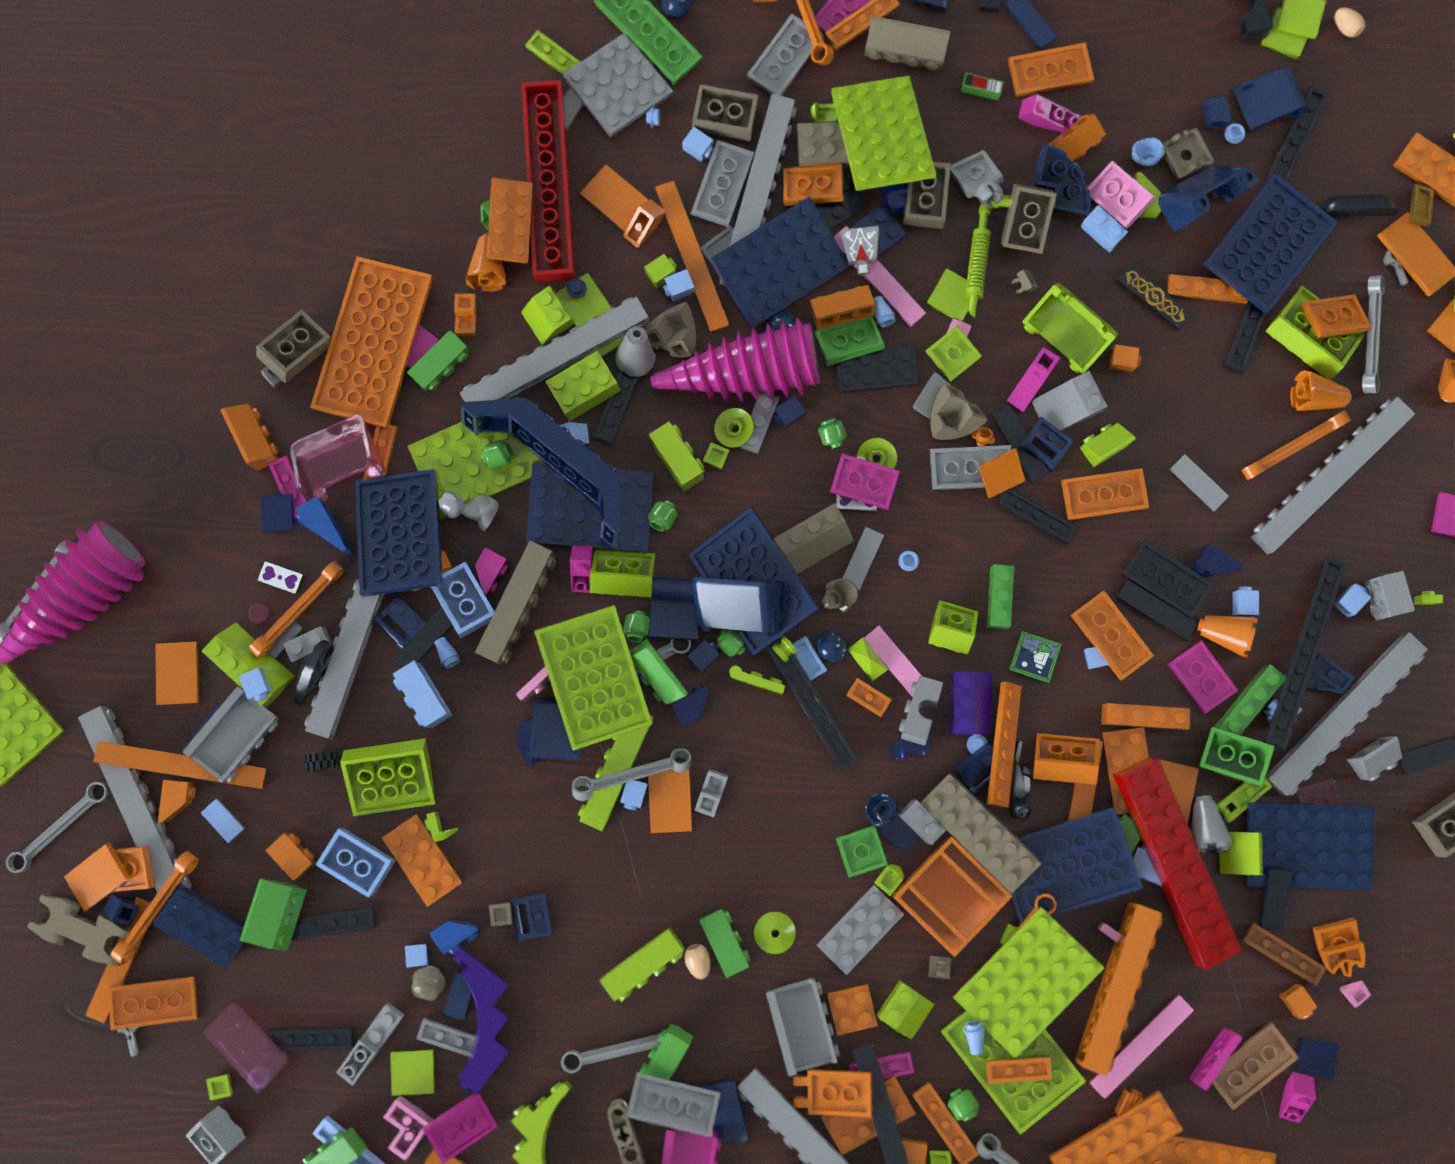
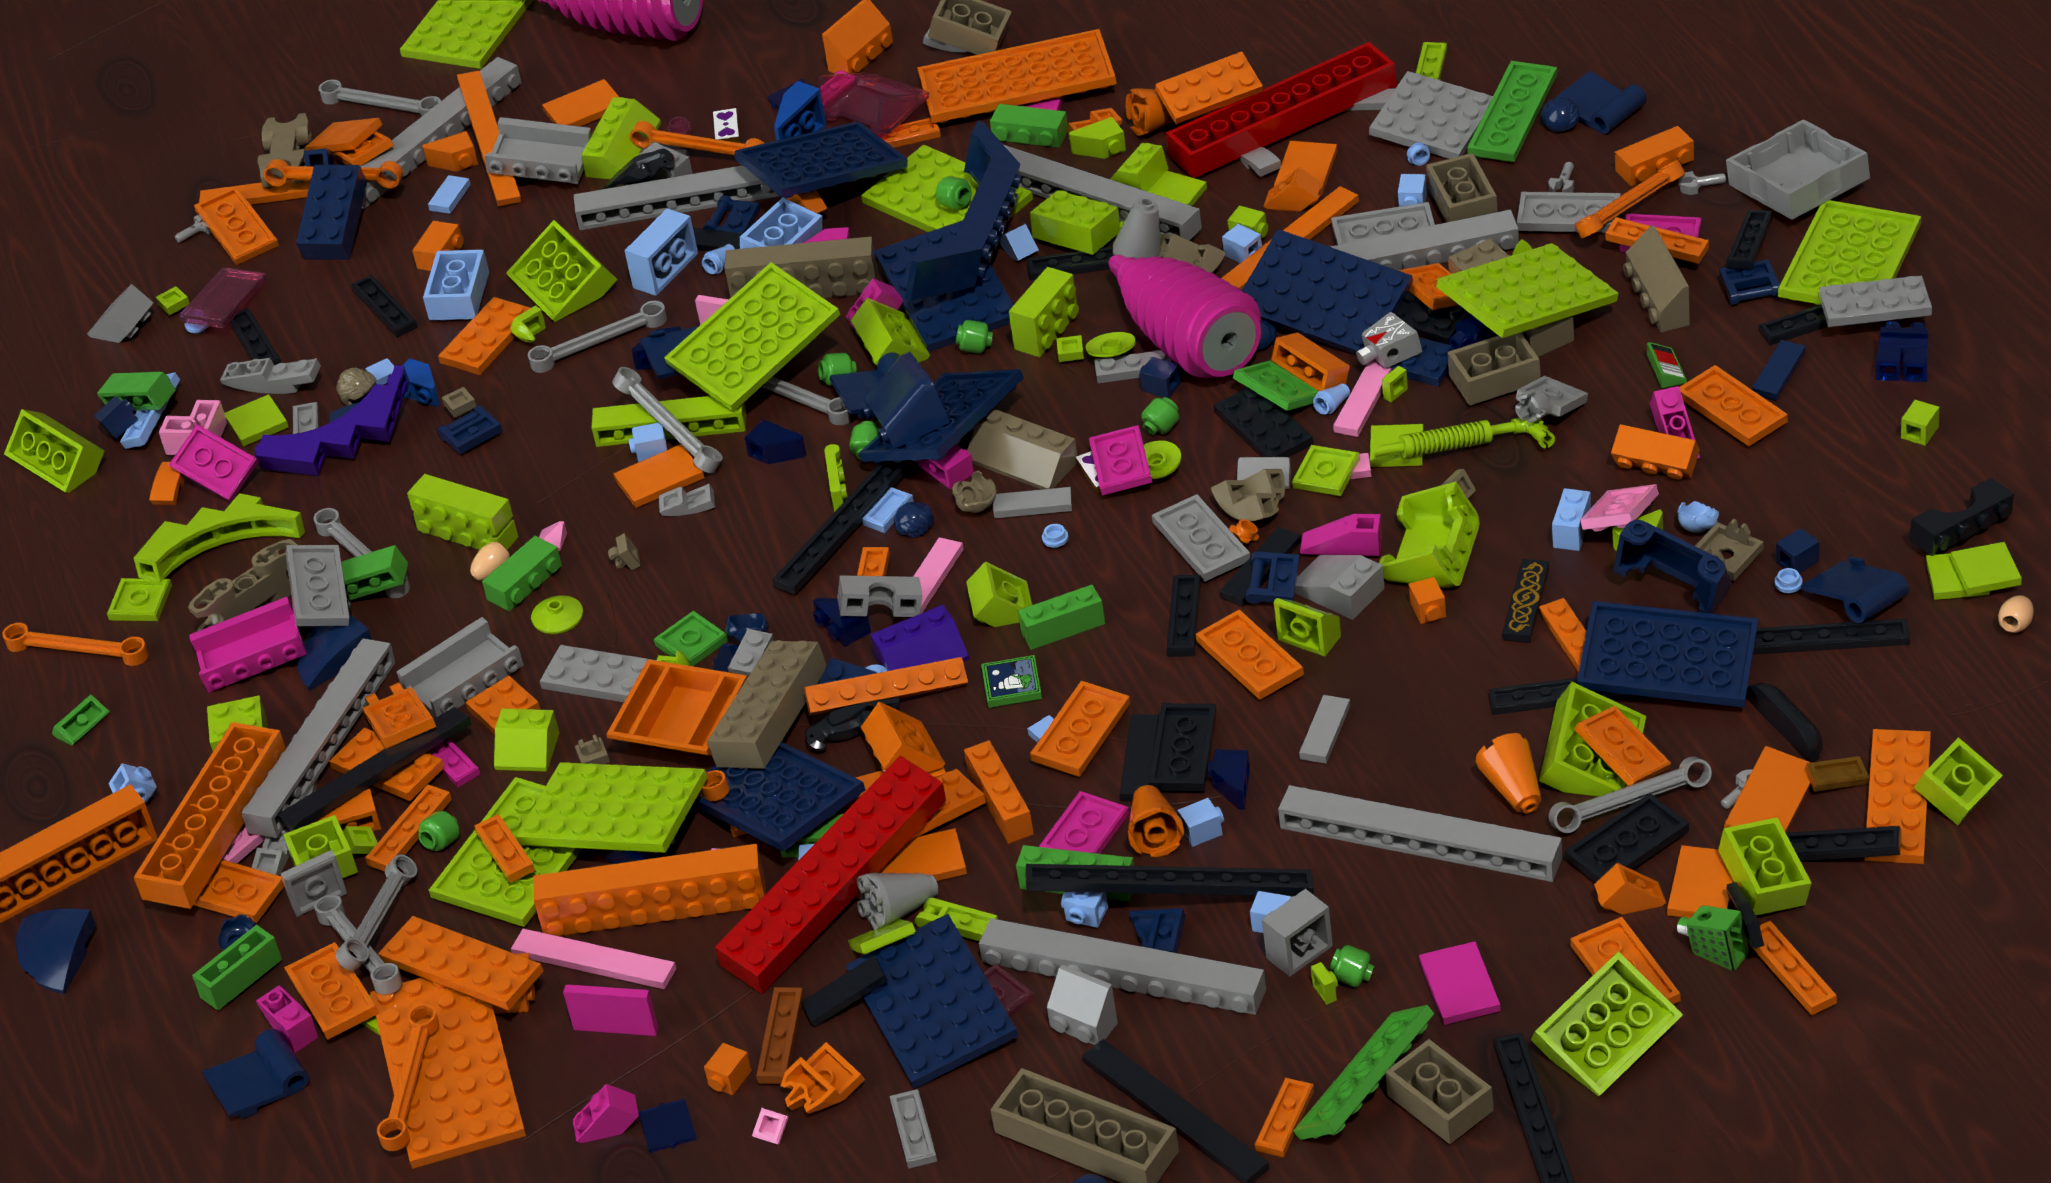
camera: 70 degrees right, 40 degrees down
light blue brick [239,668,273,702] -> none
bright green slope [240,879,307,951] -> none
black tyre [304,751,342,772] -> none
light grey animal [438,492,499,532] -> none
dark blue plate [566,278,587,299] -> none
bright green slope [629,638,688,705] -> none
dark blue brick [687,640,720,673] -> none
lime wheel [772,636,798,662] -> none
lime slope [847,637,888,681] -> none
light blue cone [964,1021,985,1055] -> none
orange piece [979,448,1025,498] -> none
dark tan brick [1000,183,1057,254] -> none
dark blue brick [1030,144,1091,216] -> none
bright green slope [1200,727,1275,787] -> none
medium nougat plate [1212,1022,1299,1110] -> none
orange piece [1241,410,1351,480] -> none
none -> light grey piece [528,301,667,373]
none -> bright pink slope [539,521,567,551]
none -> dark tan tile [608,533,641,570]
none -> light grey tile [889,1089,937,1169]
none -> lime slope [1069,117,1126,159]
none -> light grey slope [1238,147,1281,177]
none -> bright green head [1329,945,1374,988]
none -> lime plate [1382,366,1408,402]
none -> light grey bar [1548,162,1574,193]
none -> black plate [1565,793,1689,883]

